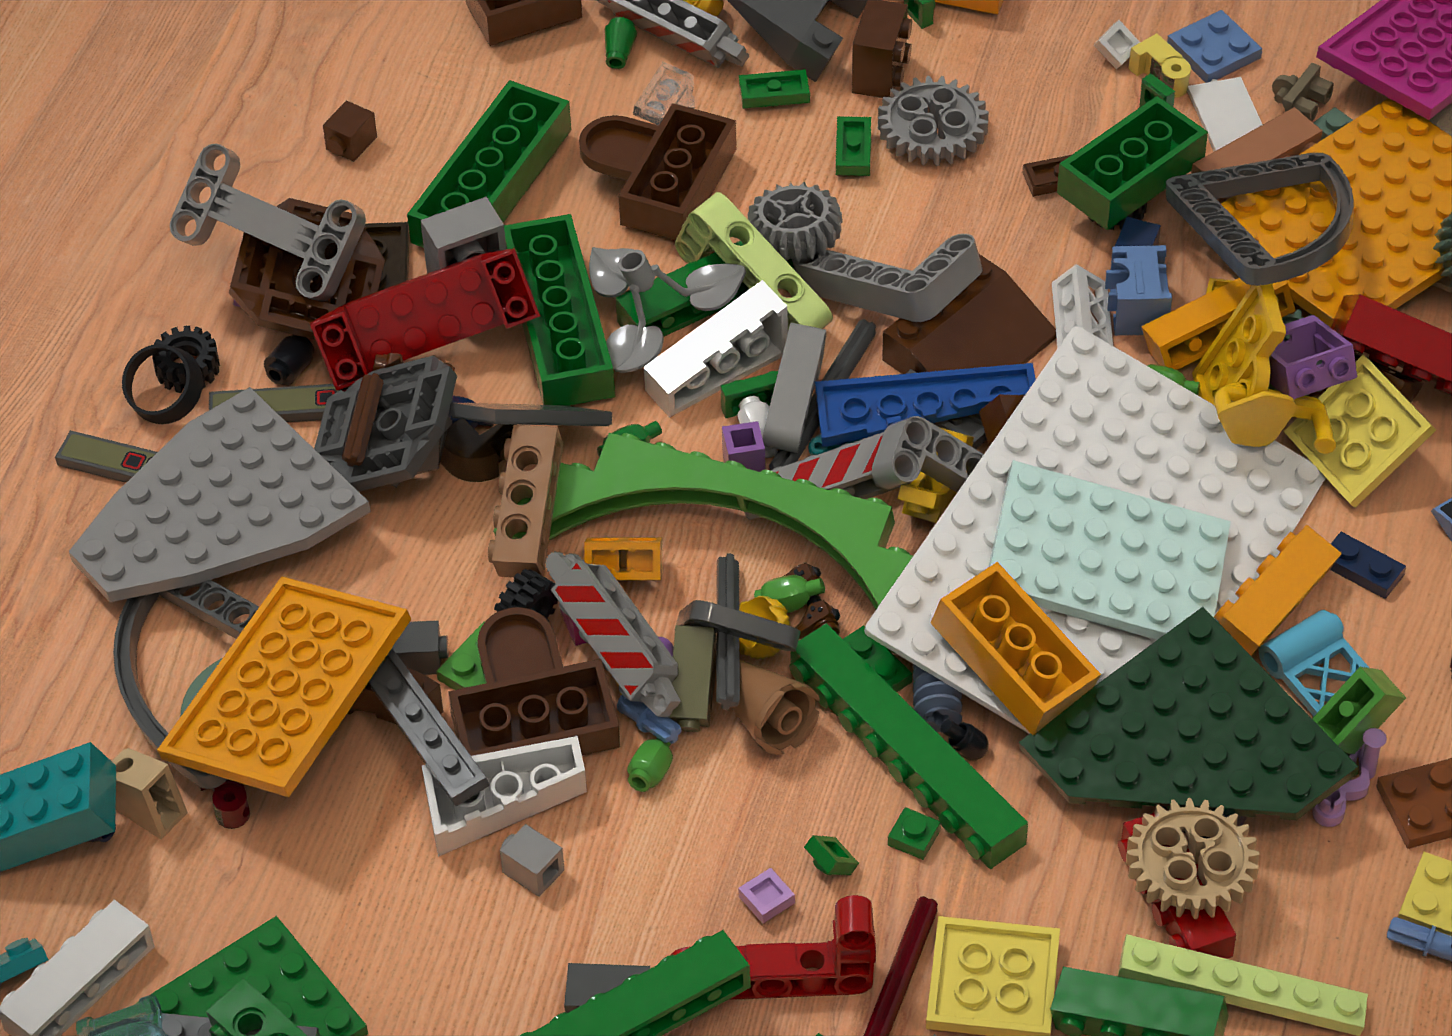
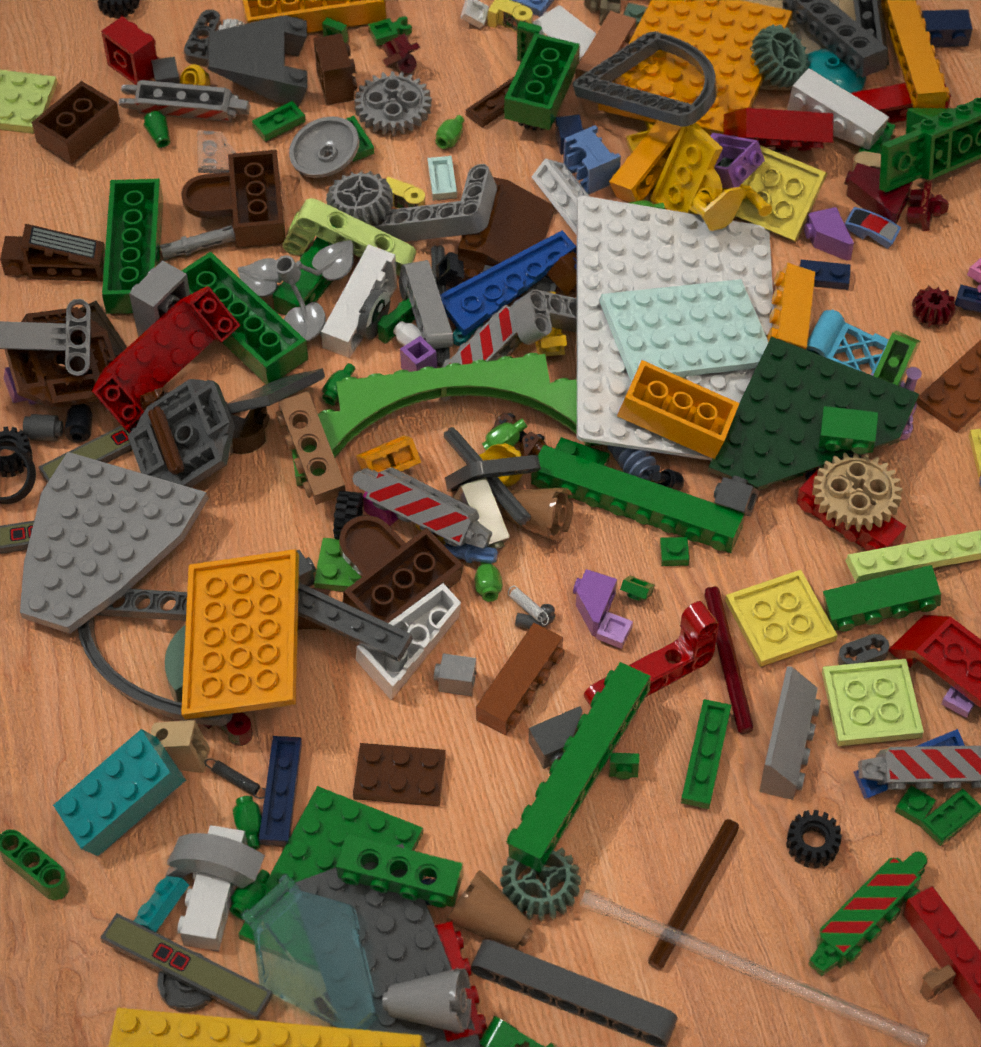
camera: 30 degrees left, 5 degrees up
none -> reddish brown wedge [21,224,105,281]
none -> dark grey brick [23,414,63,442]
none -> light grey pin [160,225,236,261]
none -> light grey arch [166,833,265,889]
none -> dark grey piece [204,759,266,799]
none -> green plant [230,870,270,919]
none -> green plant [233,796,262,850]
none -> dark blue plate [259,736,302,846]
none -> light grey dish [289,117,359,178]
none -> reddish brown plate [353,743,446,806]
none -> dark grey tile [358,289,390,340]
none -> green plate [368,16,412,46]
none -> dark red hips [382,33,420,74]
none -> light yellow leg [386,177,425,209]
none -> light aqua tile [428,156,457,200]
none -> bright green plant [435,115,464,149]
none -> black piece [436,252,481,288]
none -> dark orange brick [476,623,565,736]
none -> white piece [508,586,549,625]
none -> dark grey arm [515,604,555,629]
none -> medium lavender slope [573,569,617,637]
none -> dark grey brick [714,475,759,517]
none -> medium lavender slope [804,207,854,261]
none -> green brick [819,406,878,454]

